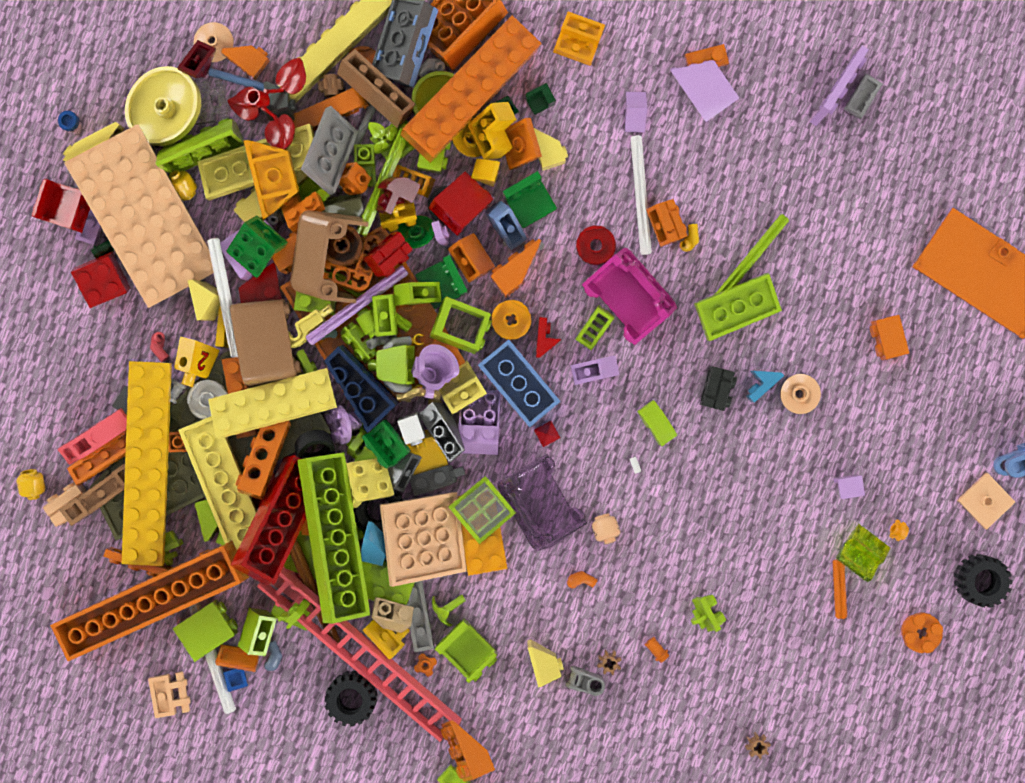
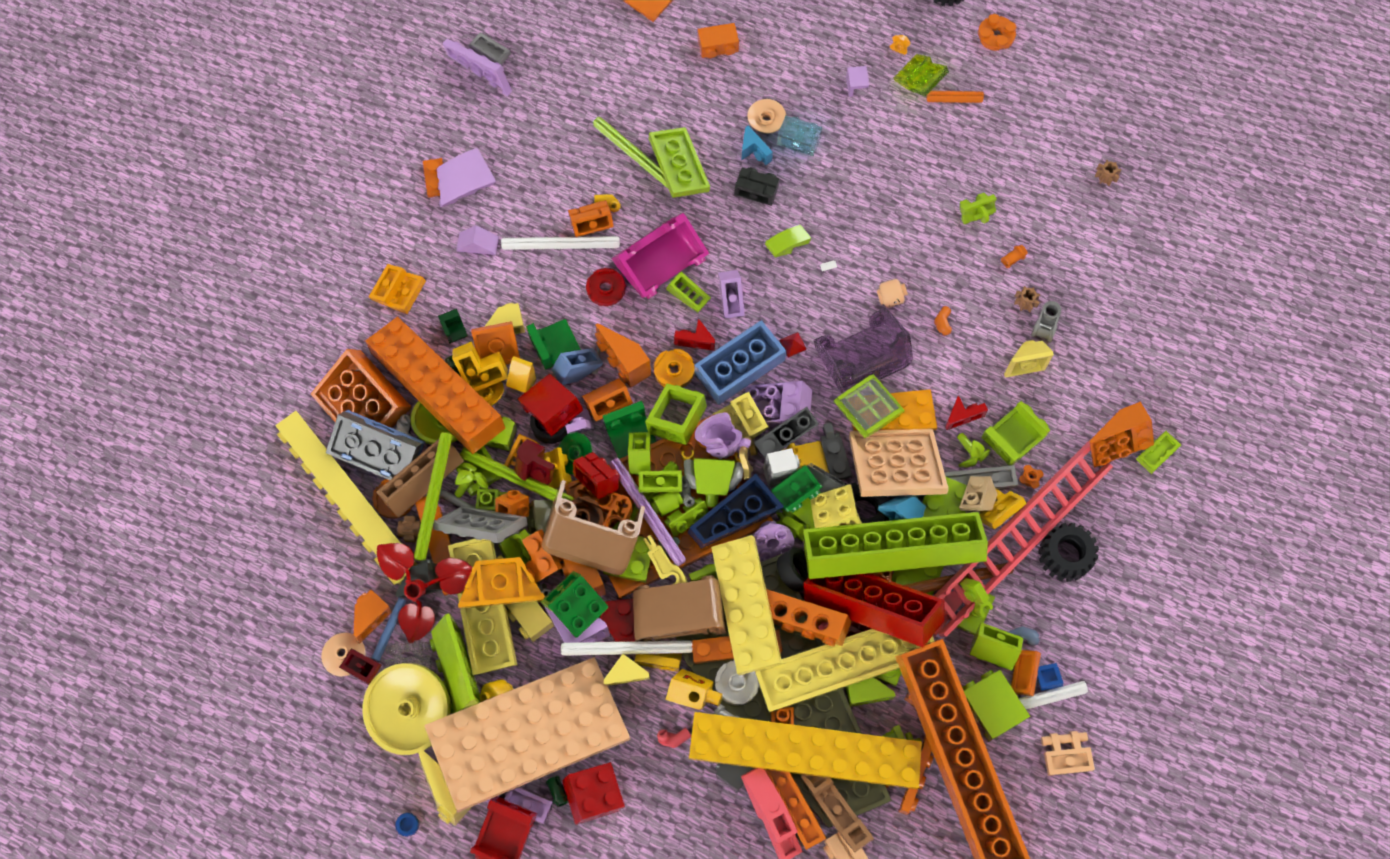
camera: 80 degrees left, 20 degrees down
none -> lime axle [414,432,452,561]
none -> clear light blue brick [777,116,823,156]
none -> red slope [945,396,988,430]

